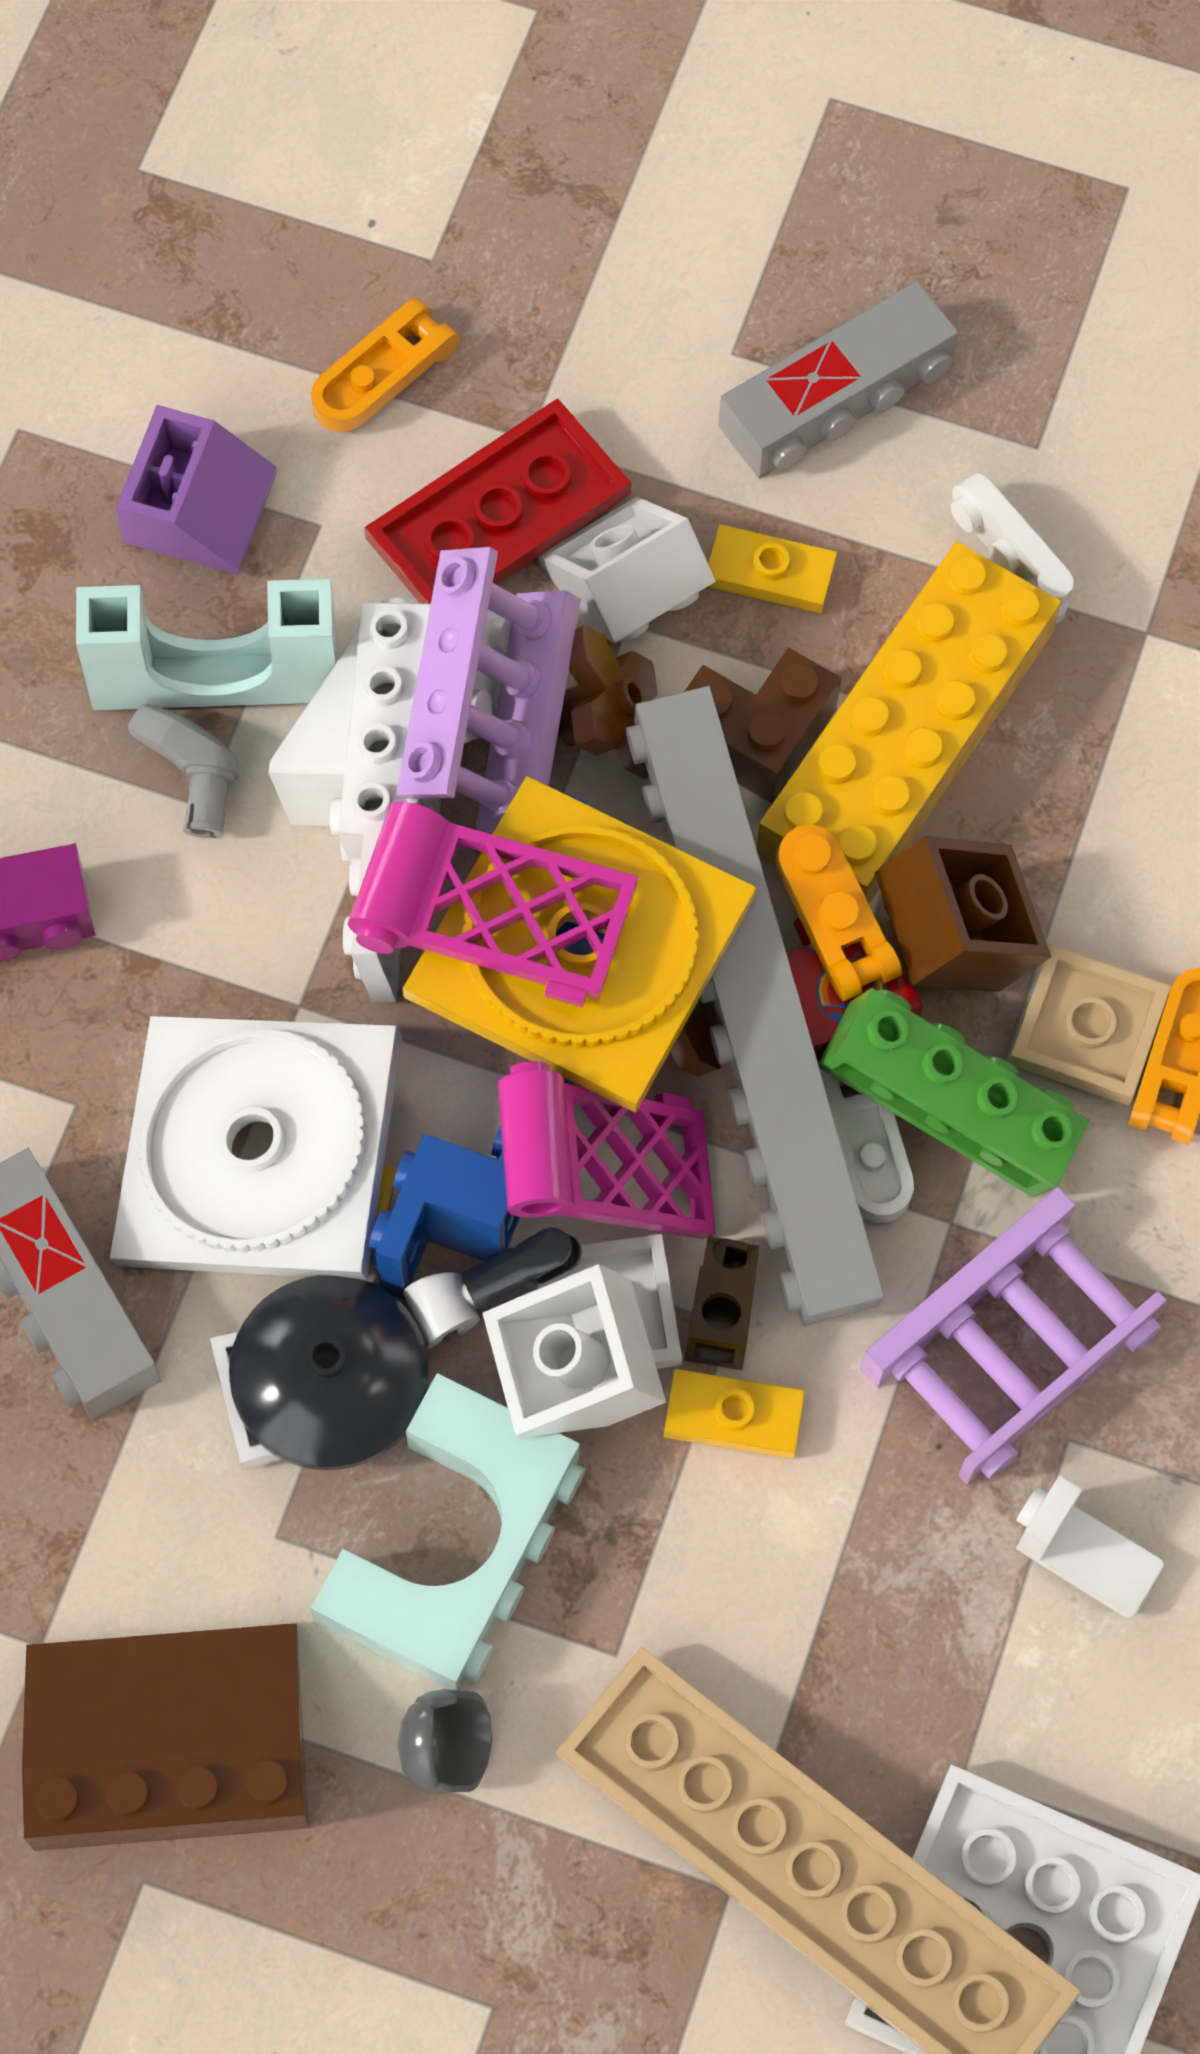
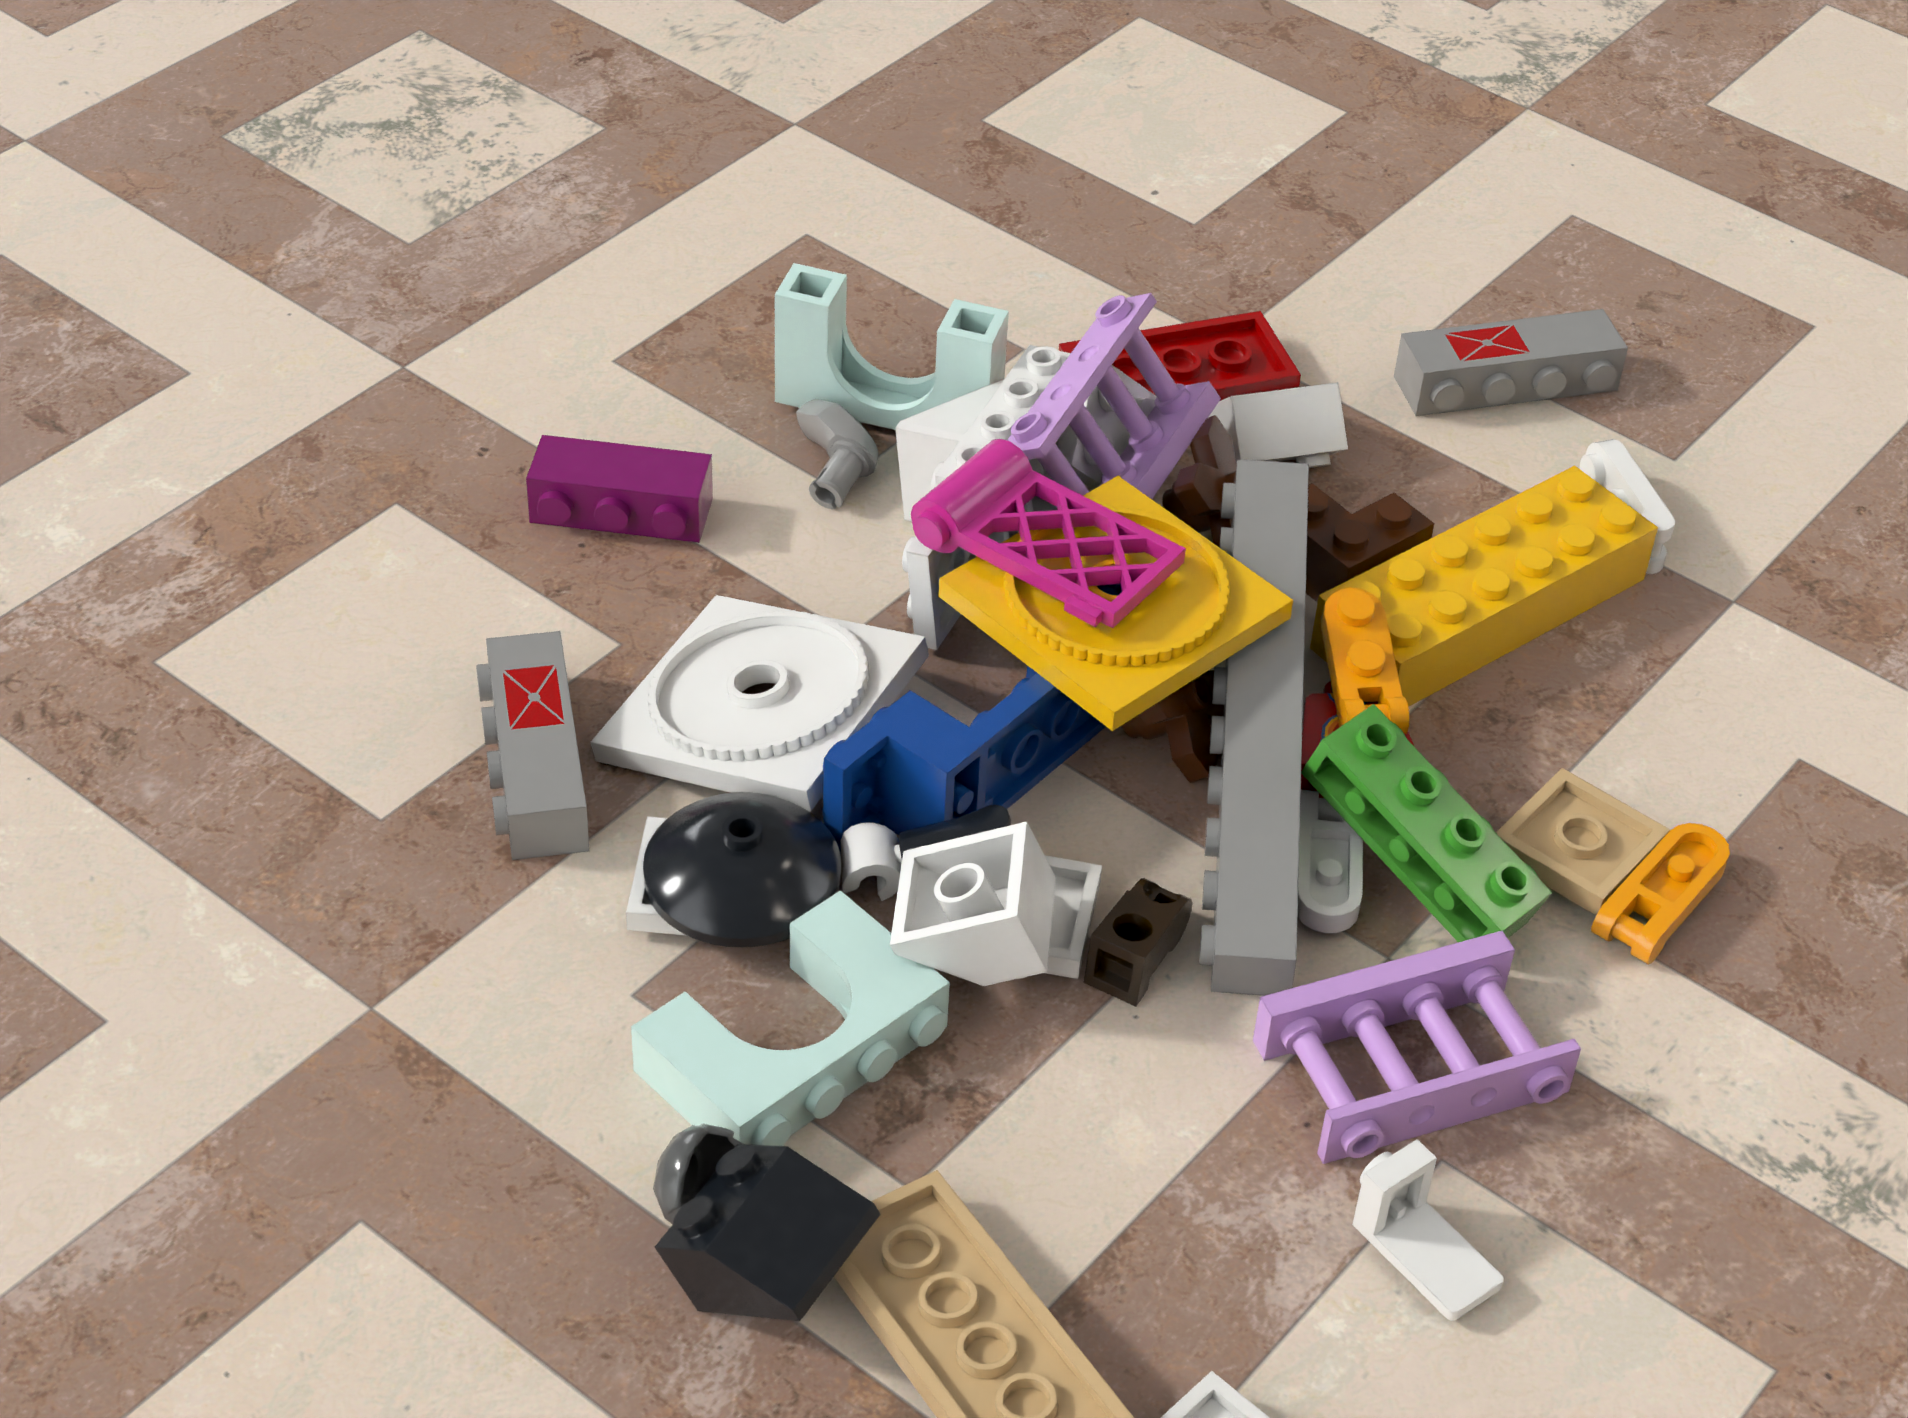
camera: 20 degrees right, 25 degrees down
reddish brown slope [22,1623,309,1851] -> none
medium lavender slope [116,405,277,575] -> none
light orange plate [311,297,461,432] -> none
dark pink piece [497,1061,716,1239] -> none
yellow plate [663,1369,805,1459] -> none
yellow plate [708,524,837,614] -> none
reddish brown brick [874,836,1051,992] -> none
none -> black slope [655,1144,881,1321]

